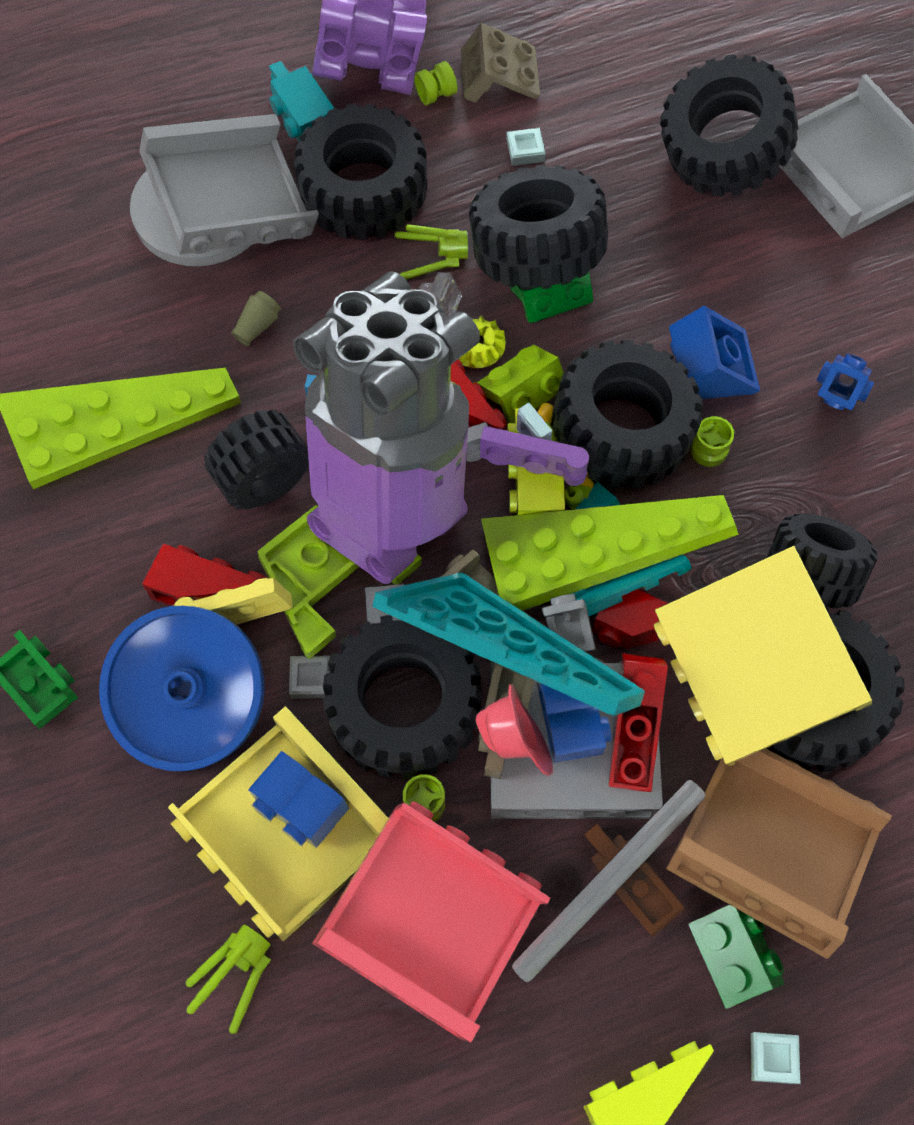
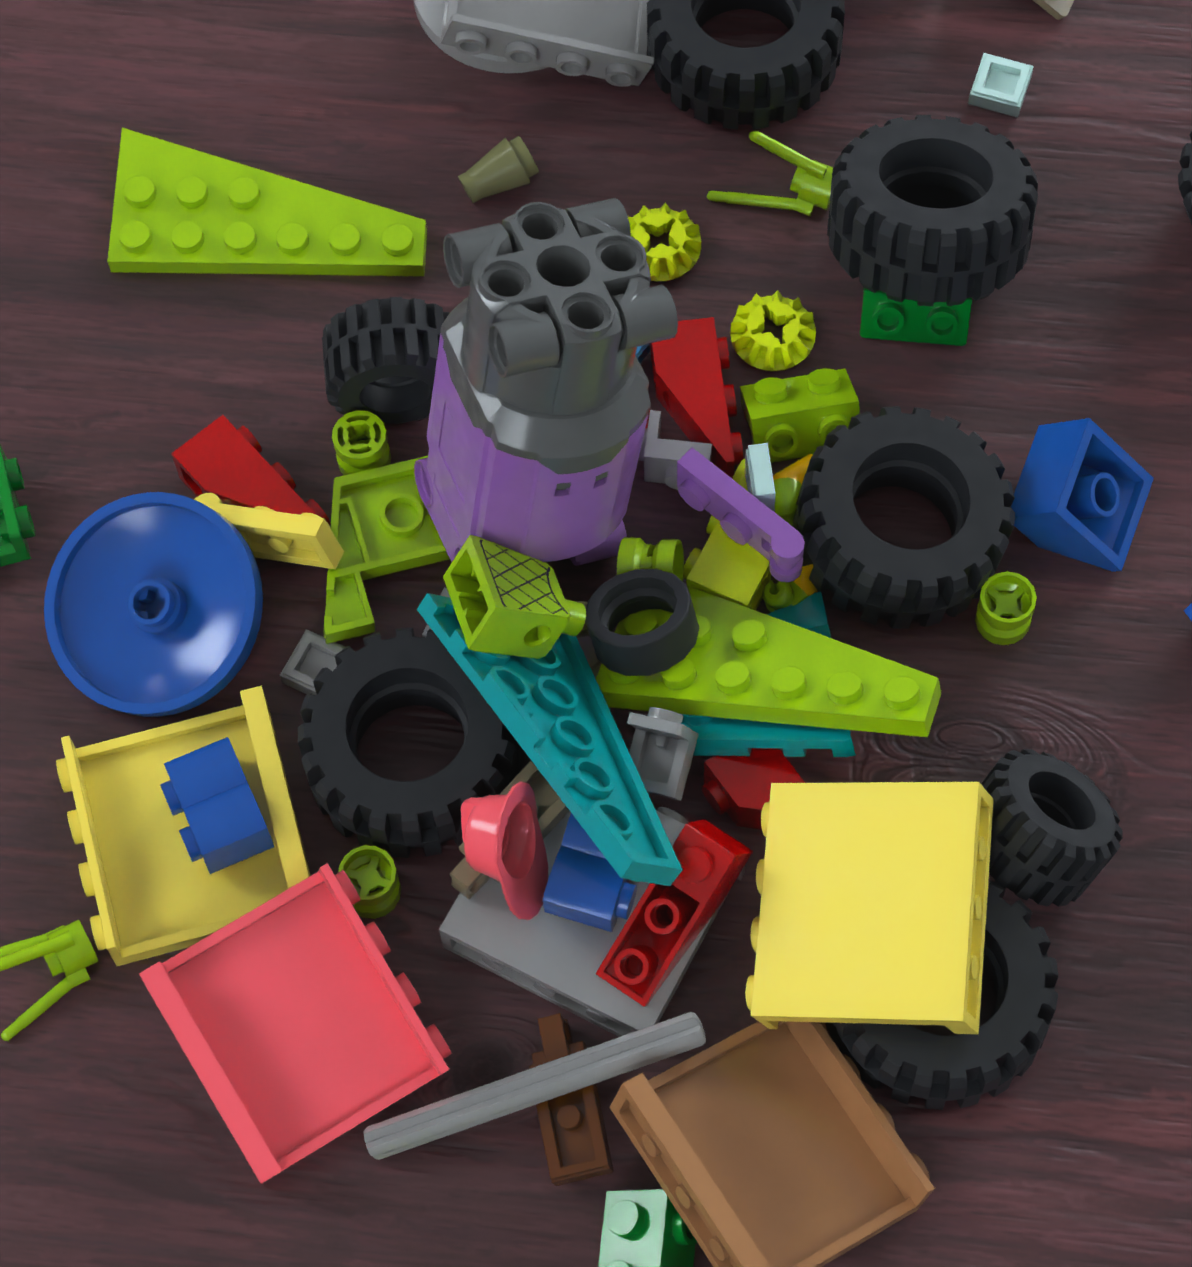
camera: 30 degrees right, 0 degrees up
clear tile [419,272,462,317] -> none
none -> lime wheel [332,410,391,475]
none -> lime torso [443,535,586,659]
none -> black tyre [585,569,699,676]
none -> lime wheel [617,537,684,581]

